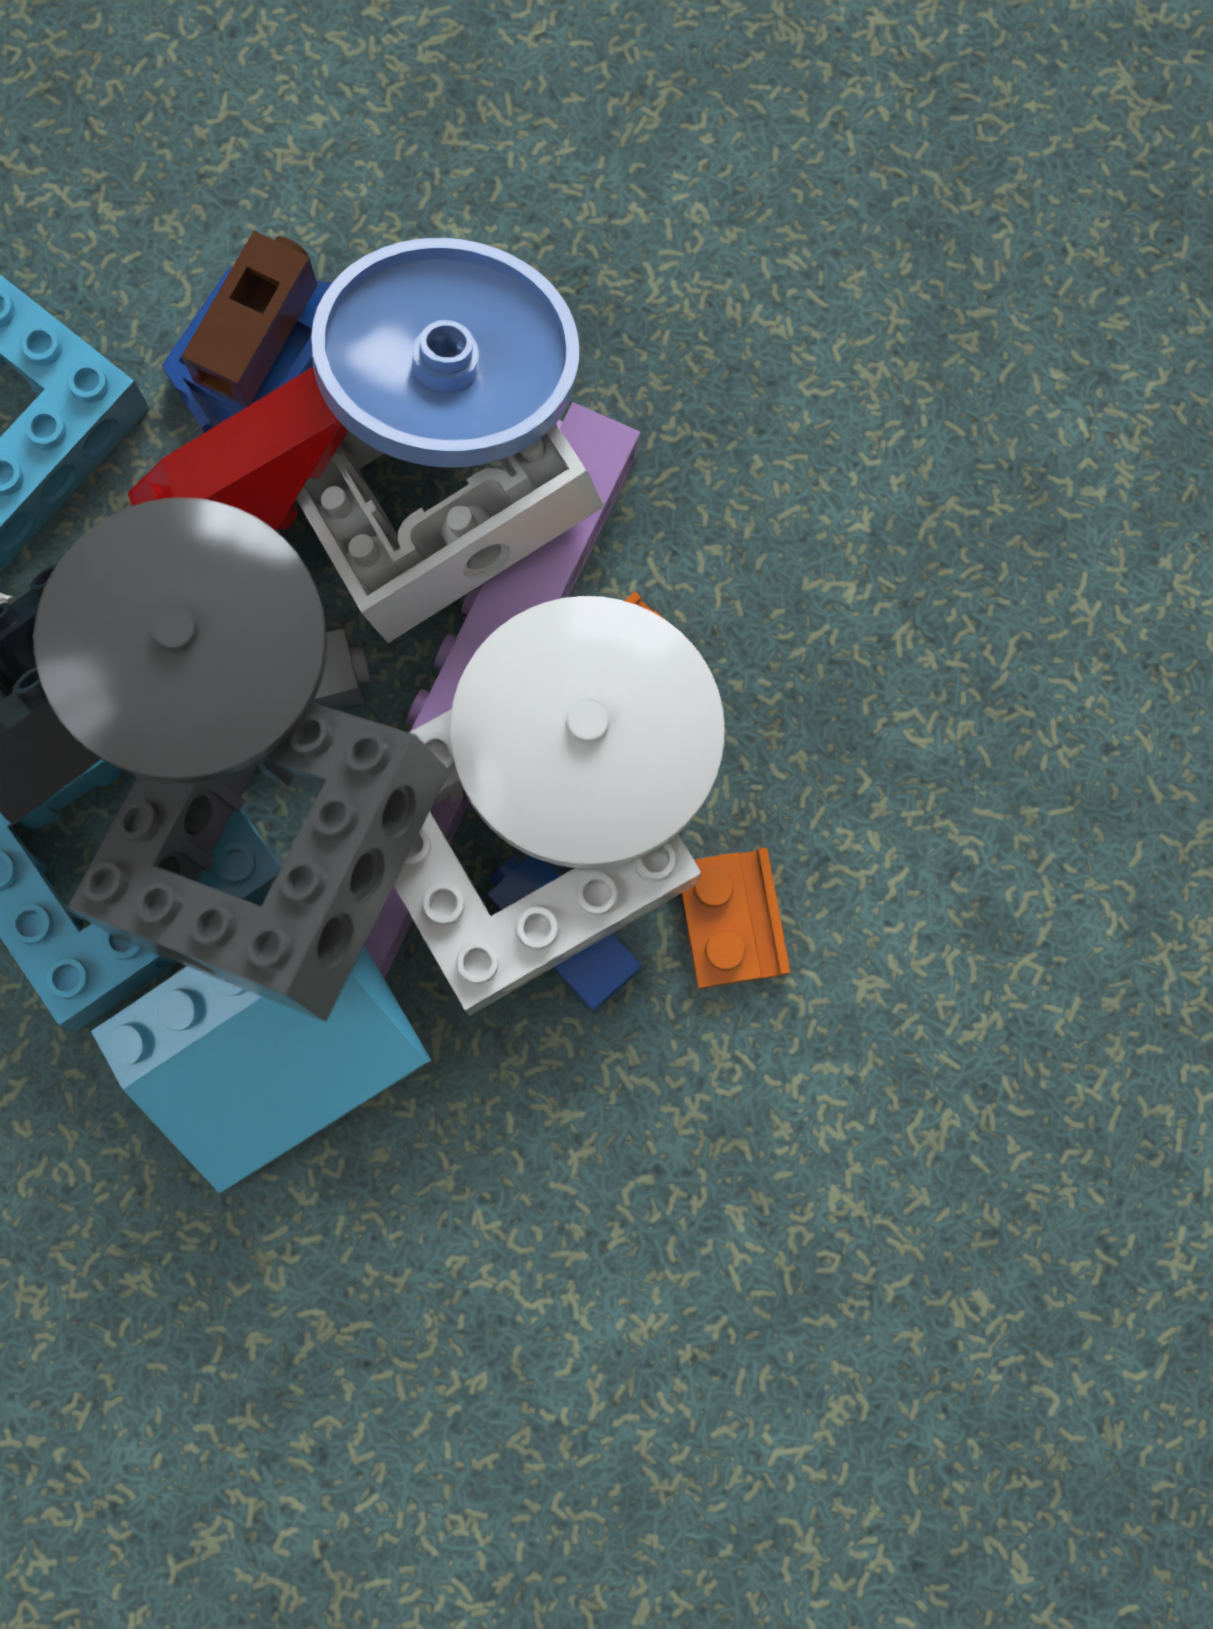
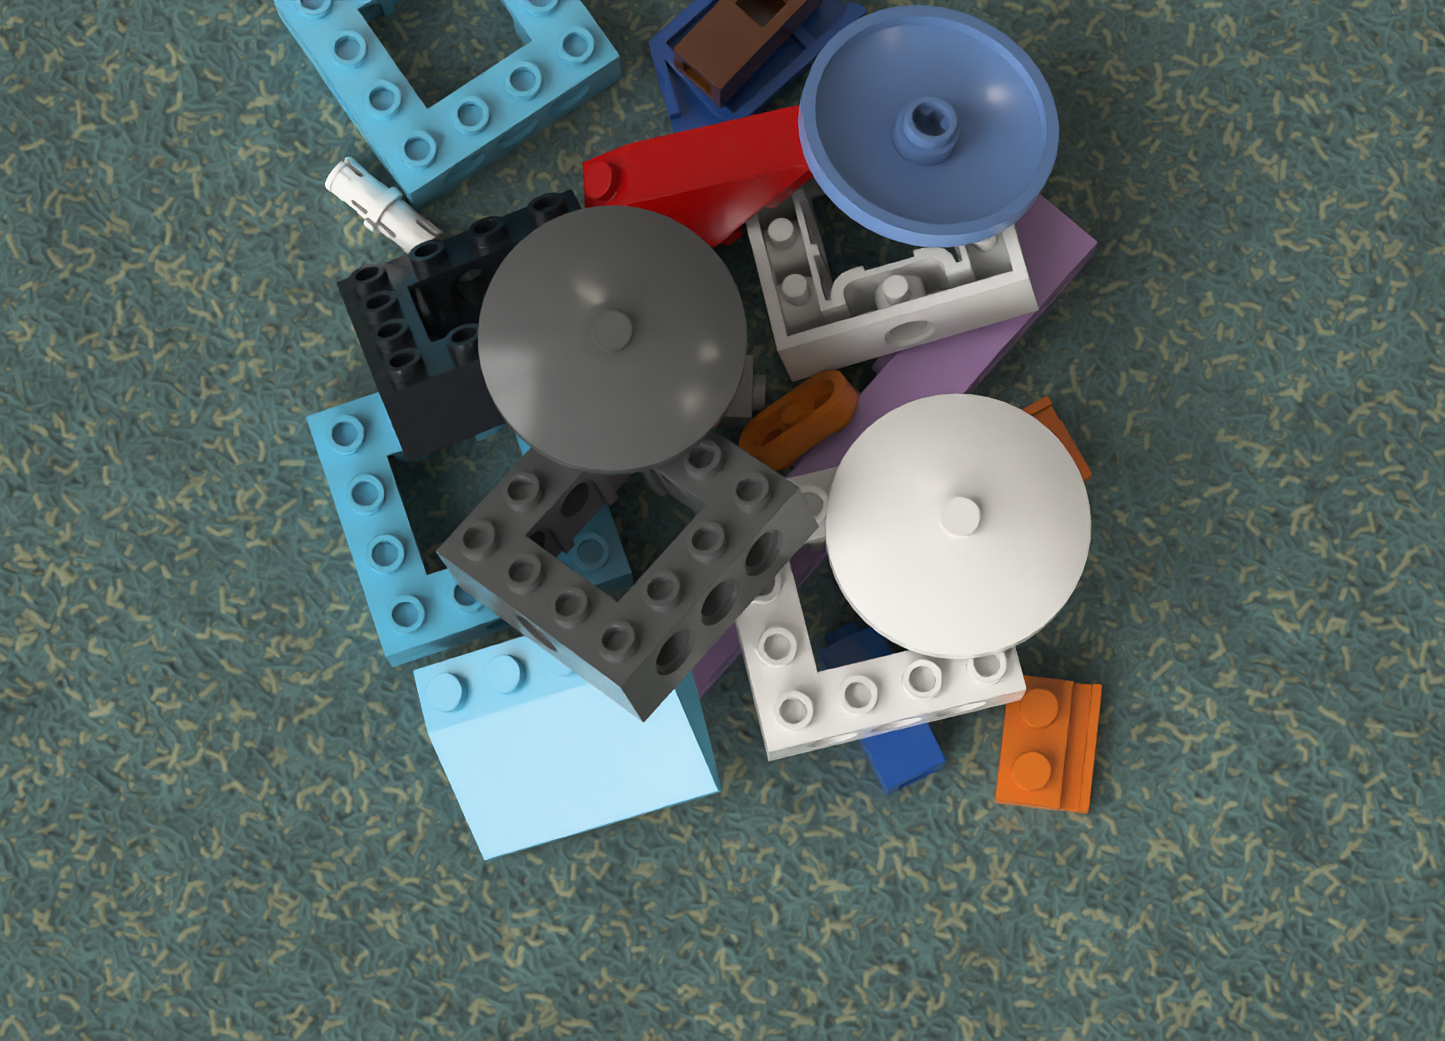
camera: 25 degrees right, 0 degrees up
none -> orange plate [739,369,859,471]

